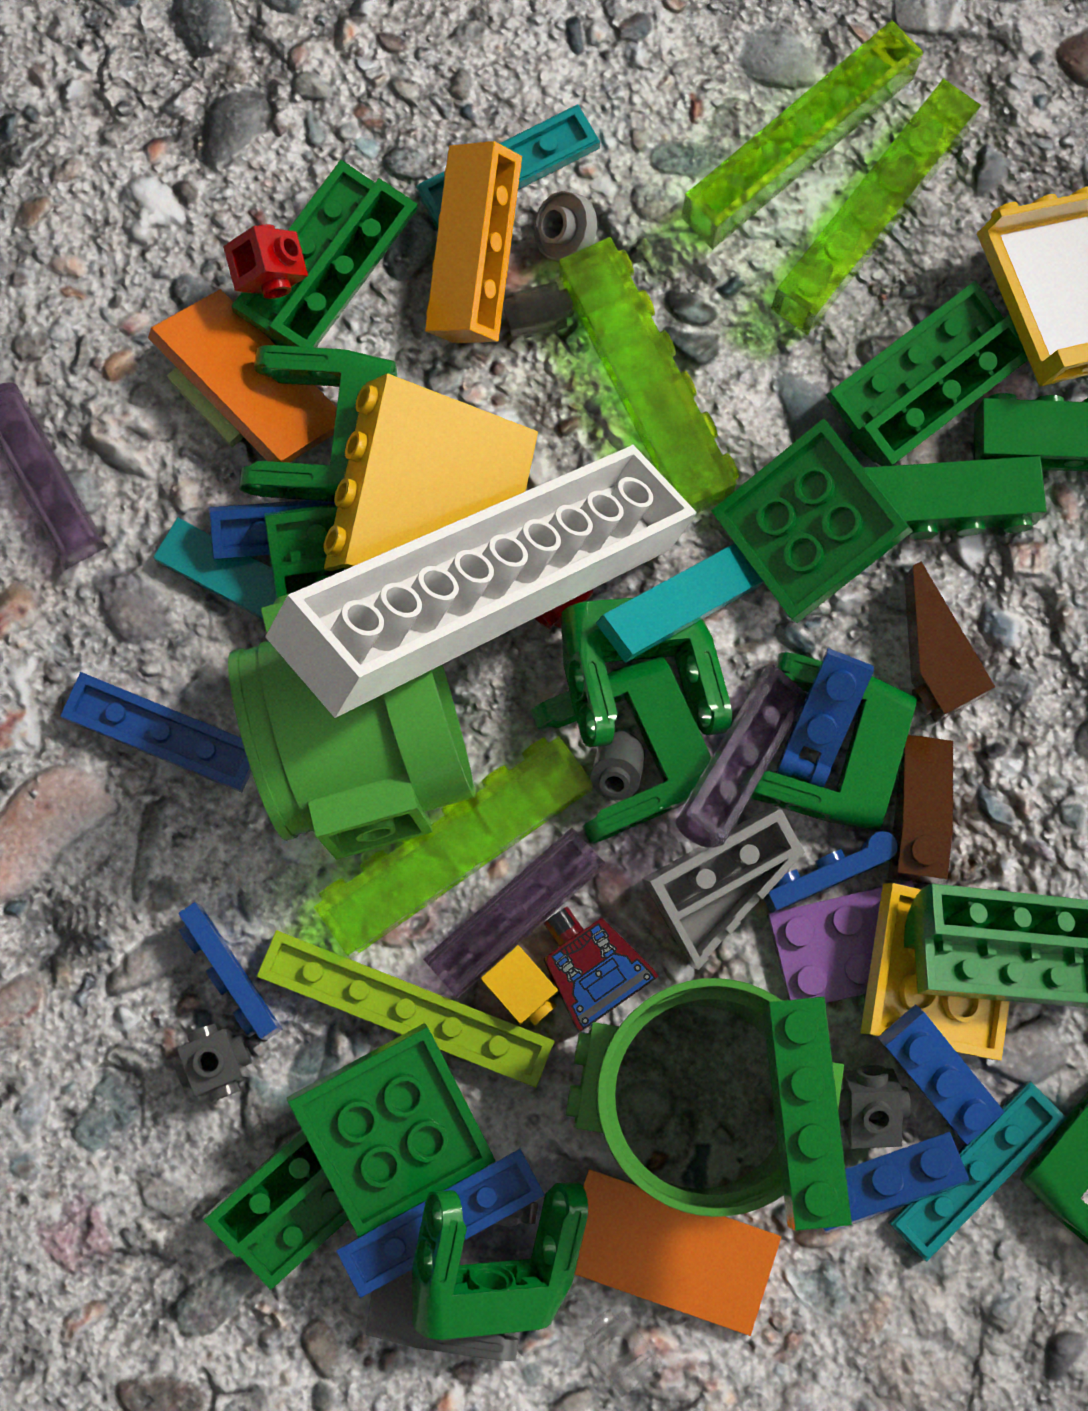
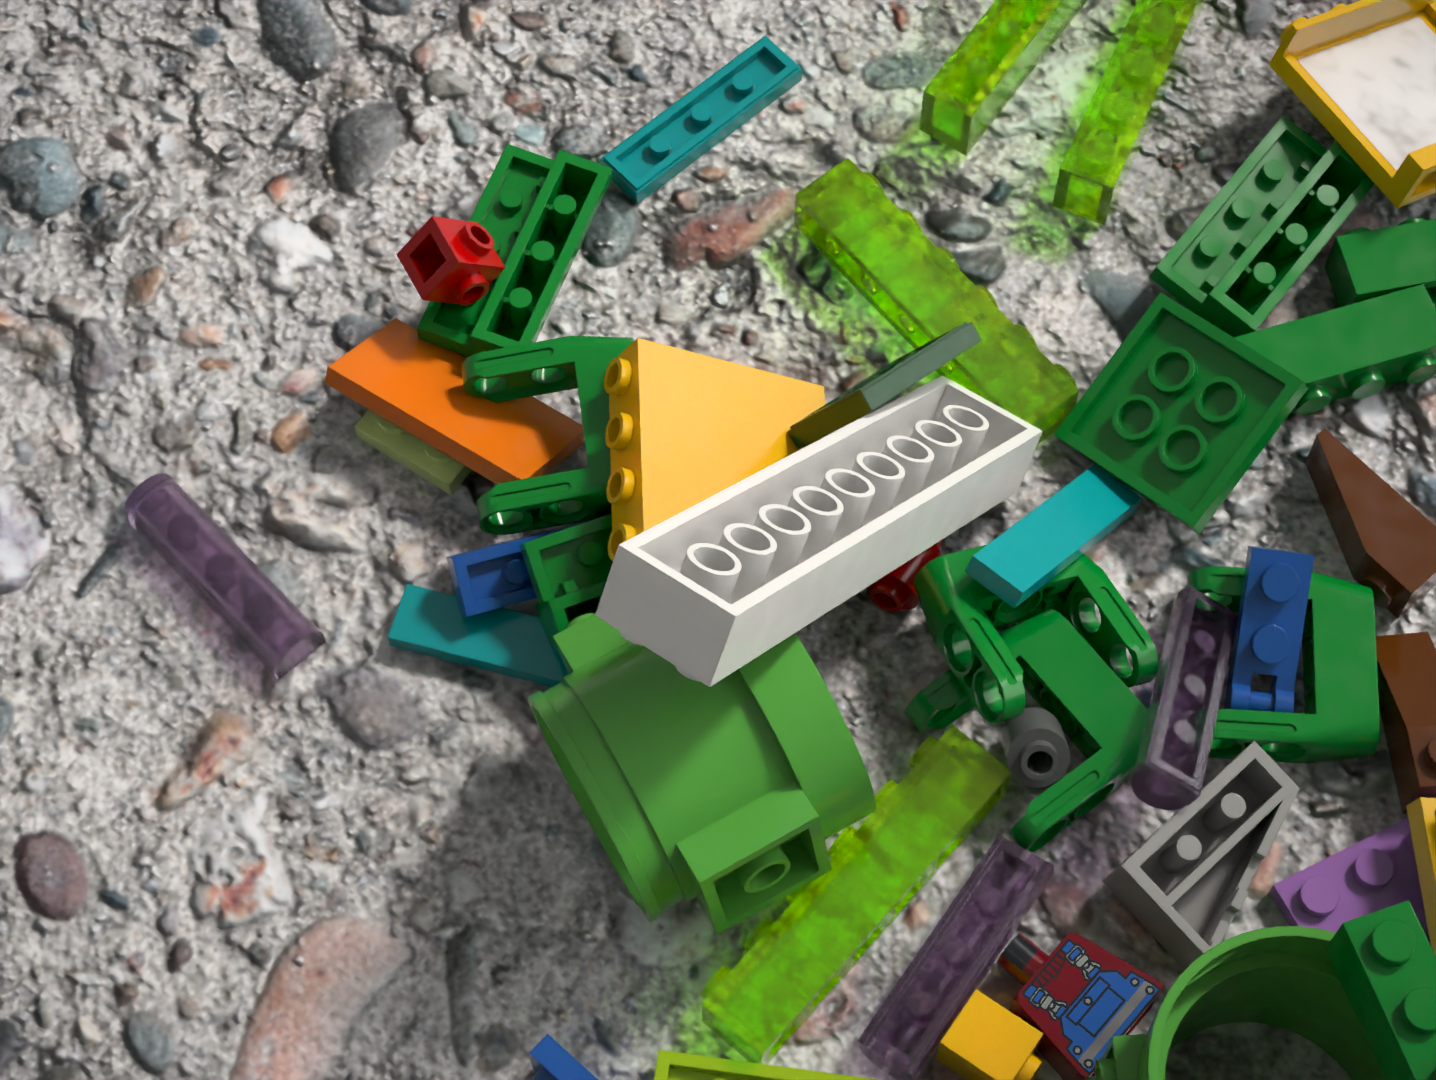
camera: 10 degrees left, 15 degrees down
blue plate [60,672,251,793] -> none
light orange brick [425,141,522,343] -> none
clear smoke brick [503,281,574,339] -> none
light grey plate [534,191,597,263] -> none
blue plate [763,831,898,913] -> none
none -> dark green tile [788,322,982,450]

